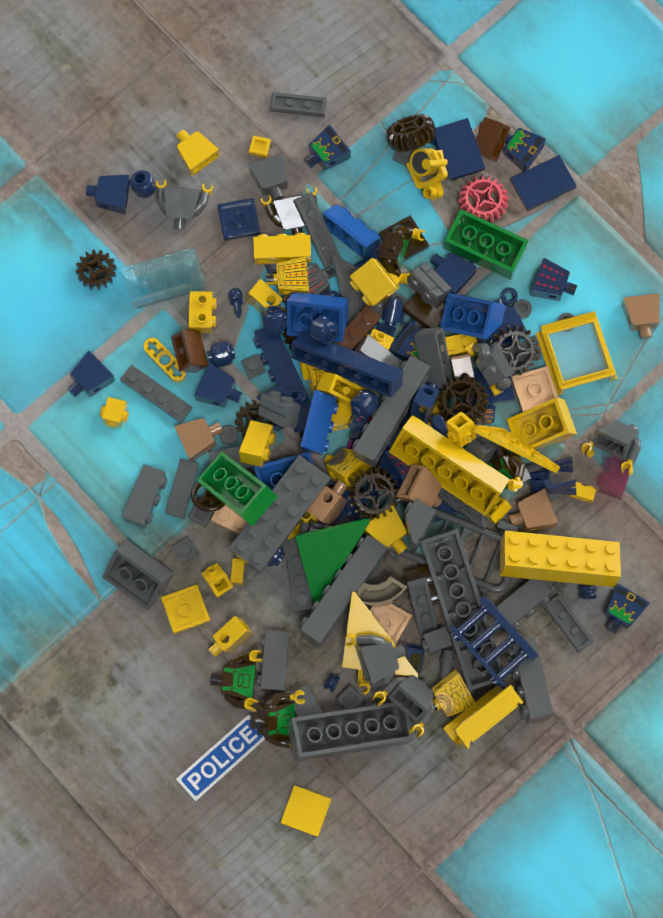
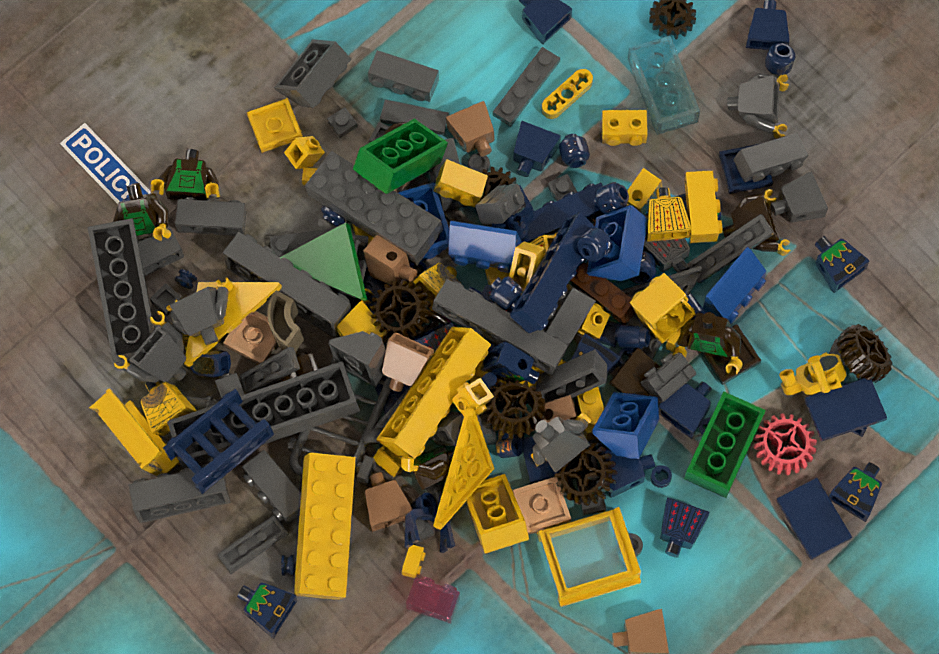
camera: 90 degrees right, 5 degrees down
yellow brick [100,397,129,429] -> none
reddish brown brick [171,330,208,373] -> none
yellow torso [176,130,220,176] -> none
yellow torso [208,616,254,657] -> none
dark blue bar [228,288,243,318] -> none
yellow tile [249,136,271,158] -> none
dark grey tile [270,92,327,117] -> none
yellow tile [280,785,332,837] -> none
reddish brown brick [476,117,510,162] -> none
dark grey tile [514,300,532,319] -> none
dark grey torso [581,421,641,476] -> none
none -> dark grey brick [733,133,809,182]

